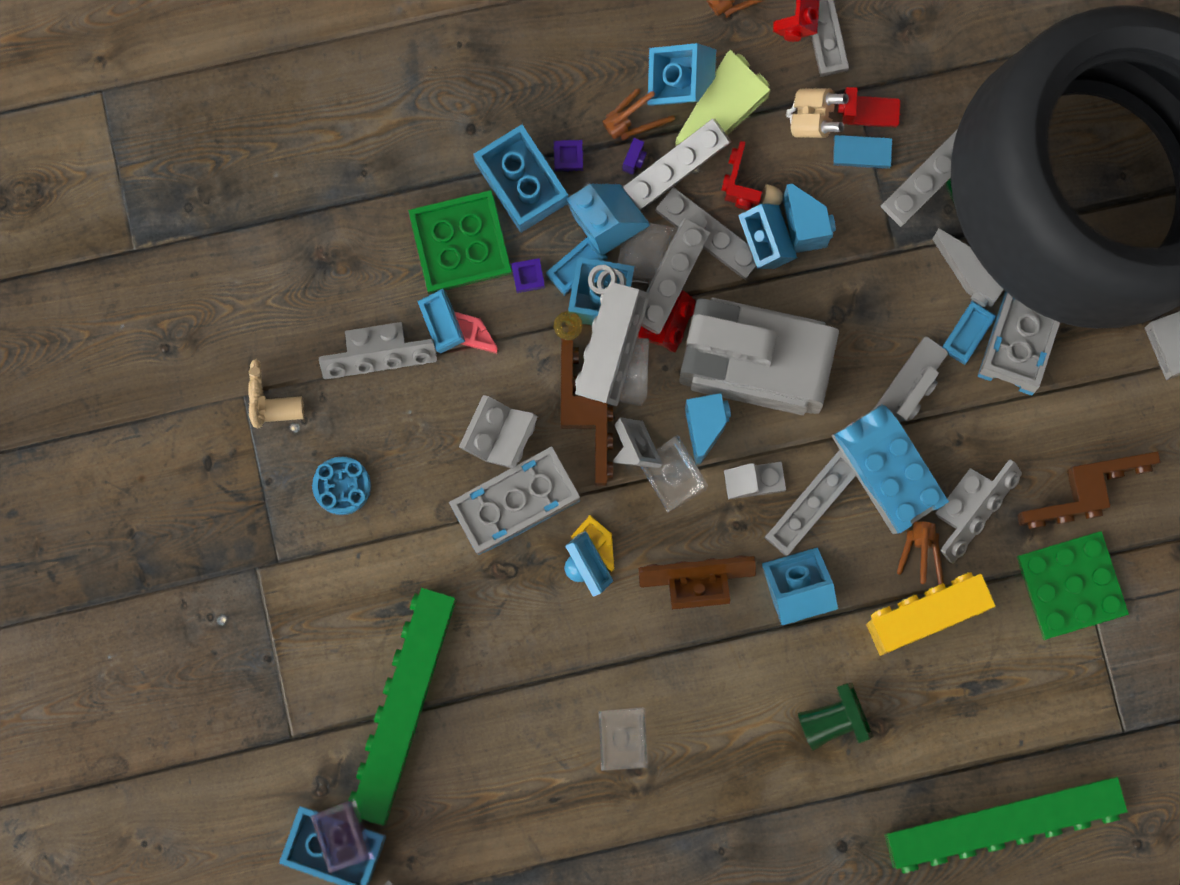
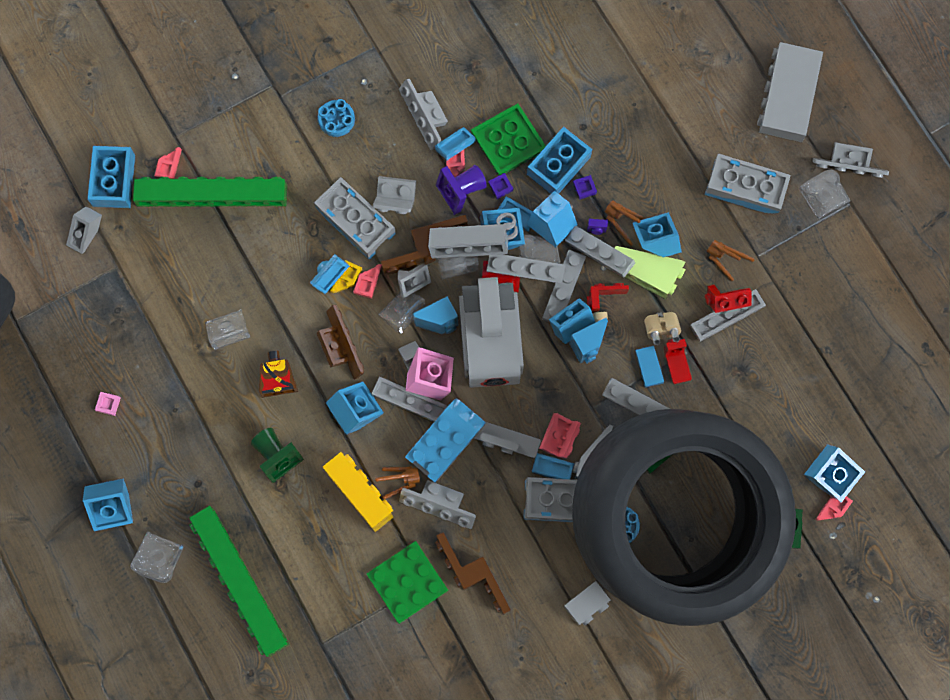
camera: 70 degrees right, 5 degrees down
tan piece [248,359,304,428] -> none
clear purple slope [311,800,374,873] -> none
clear yellow cone [554,311,582,340] -> none
none -> coral tile [154,147,182,179]
none -> torso [259,351,298,398]
none -> coral tile [353,264,382,299]
none -> bright pink slope [406,347,454,401]
none -> dark purple plant [436,165,487,215]
none -> coral bracket [539,413,581,458]

